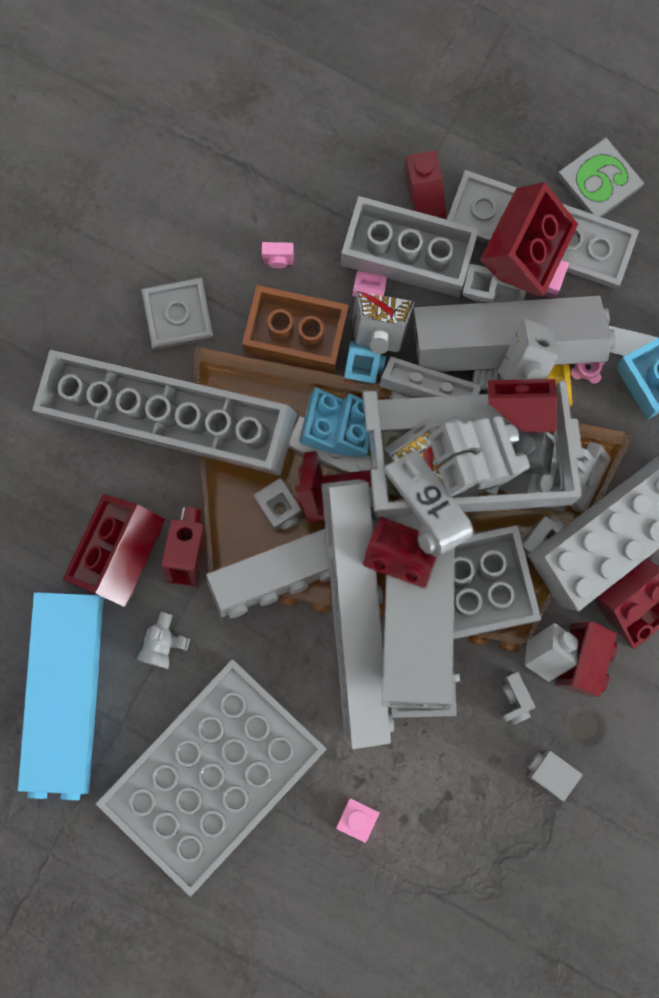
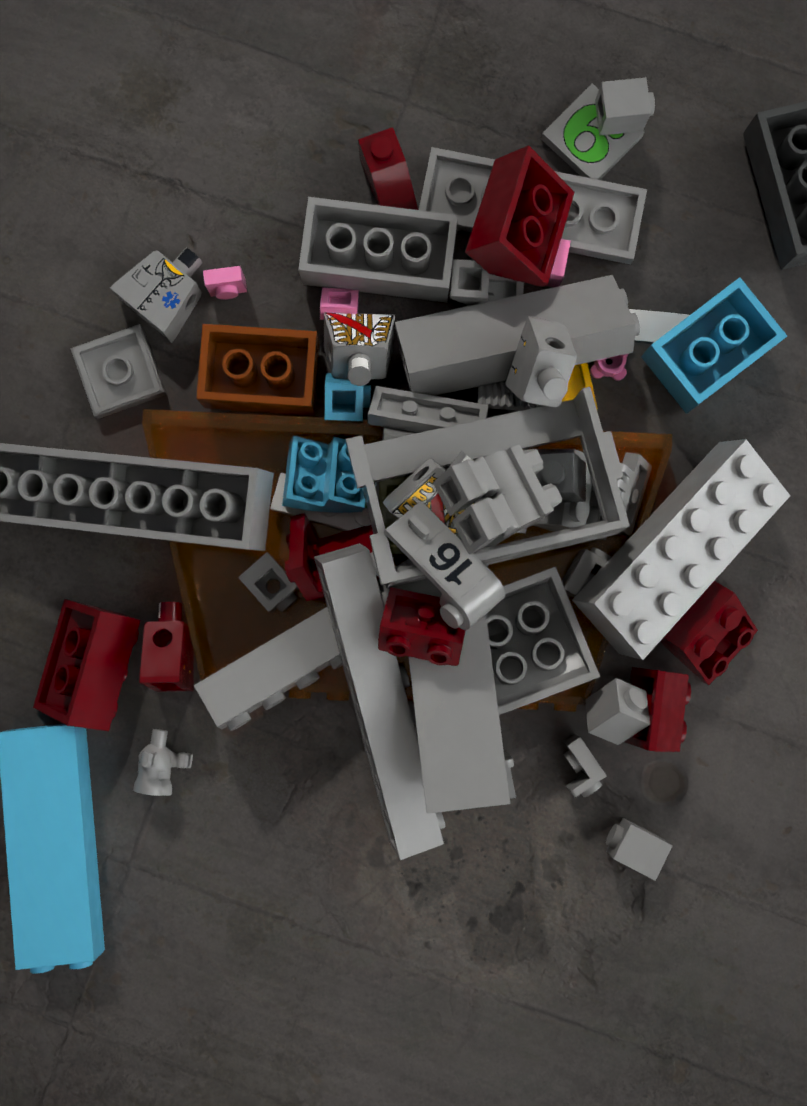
camera: 10 degrees left, 5 degrees up
light grey plate [96,659,327,897] -> none
bright pink plate [336,798,380,843] -> none
dark red slope [488,379,557,433] -> none
none -> light grey torso [110,247,203,343]
none -> light grey brick [595,77,655,136]

